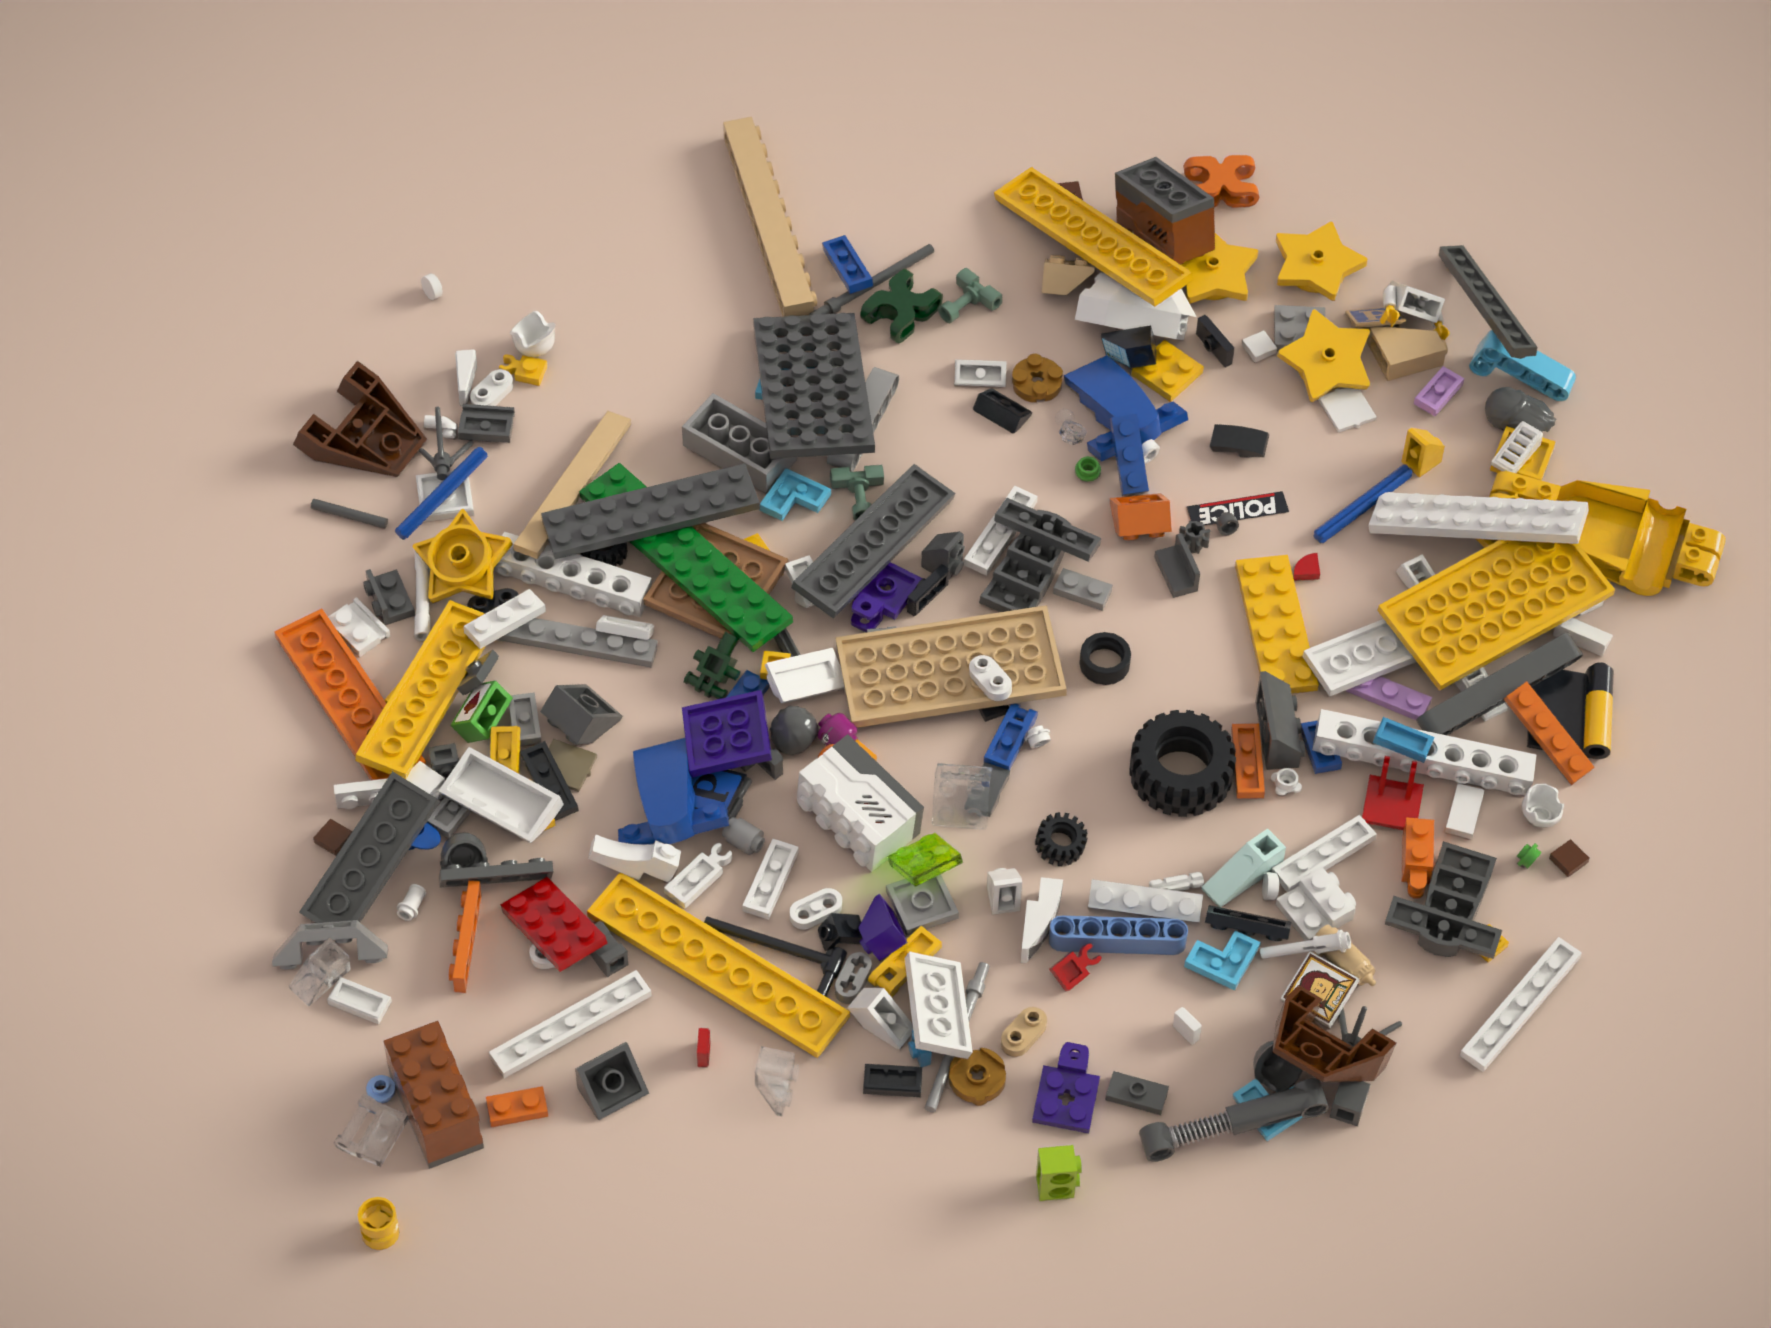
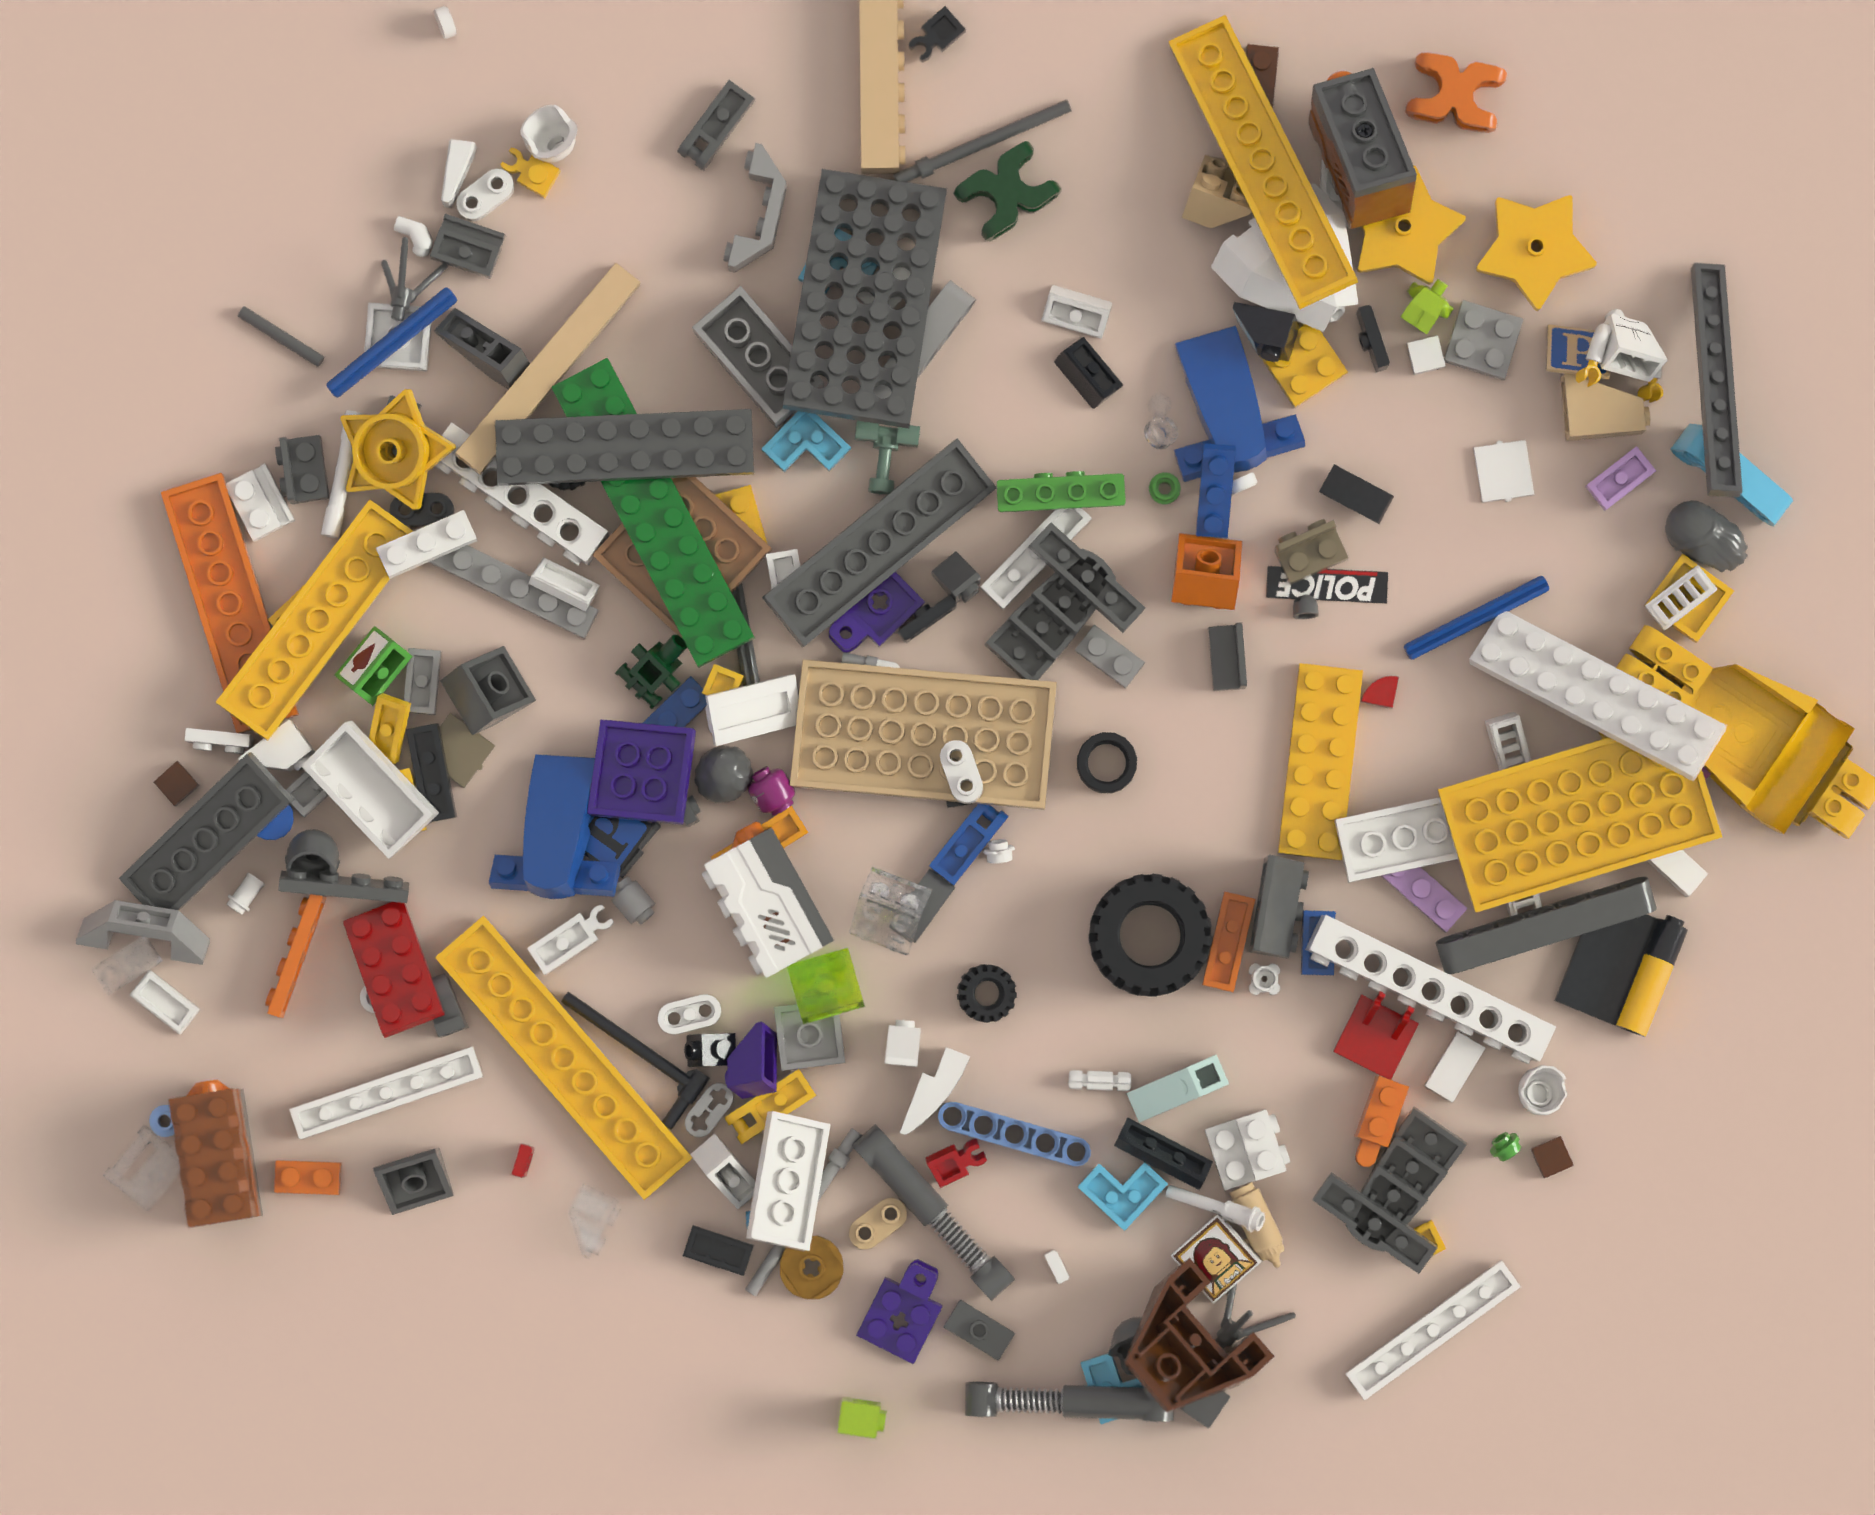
camera: 15 degrees right, 30 degrees up
reddish brown wedge [293,361,427,477] -> none
yellow wheel [357,1197,400,1250] -> none
dark grey bracket [428,743,459,780] -> none
dark grey plate [457,650,499,695] -> none
white slope [588,835,681,883] -> none
white plate [742,839,799,920] -> none
blue plate [822,235,873,294] -> none
sand green bar [938,268,1002,323] -> none
pearl gold plate [1012,353,1063,403] -> none
white plate [1088,879,1203,922] -> none
dark grey gear [1179,520,1210,554] -> none
white tile [1262,872,1279,901] -> none
white plate [1271,815,1377,892] -> none
yellow plate [1277,309,1370,402] -> none
dark azure tile [1373,717,1435,763] -> none
yellow slope [1401,428,1445,478] -> none
orange plate [1504,681,1595,785] -> none
none -> dark grey slope [434,308,530,390]
none -> dark grey plate [677,80,755,170]
none -> light grey slope [724,143,787,272]
none -> dark grey piece [852,1124,1015,1301]
none -> black plate [909,6,966,63]
none -> bright green bracket [997,471,1126,512]
none -> dark tan bracket [1274,519,1349,585]
none -> lime piece [1401,279,1454,335]

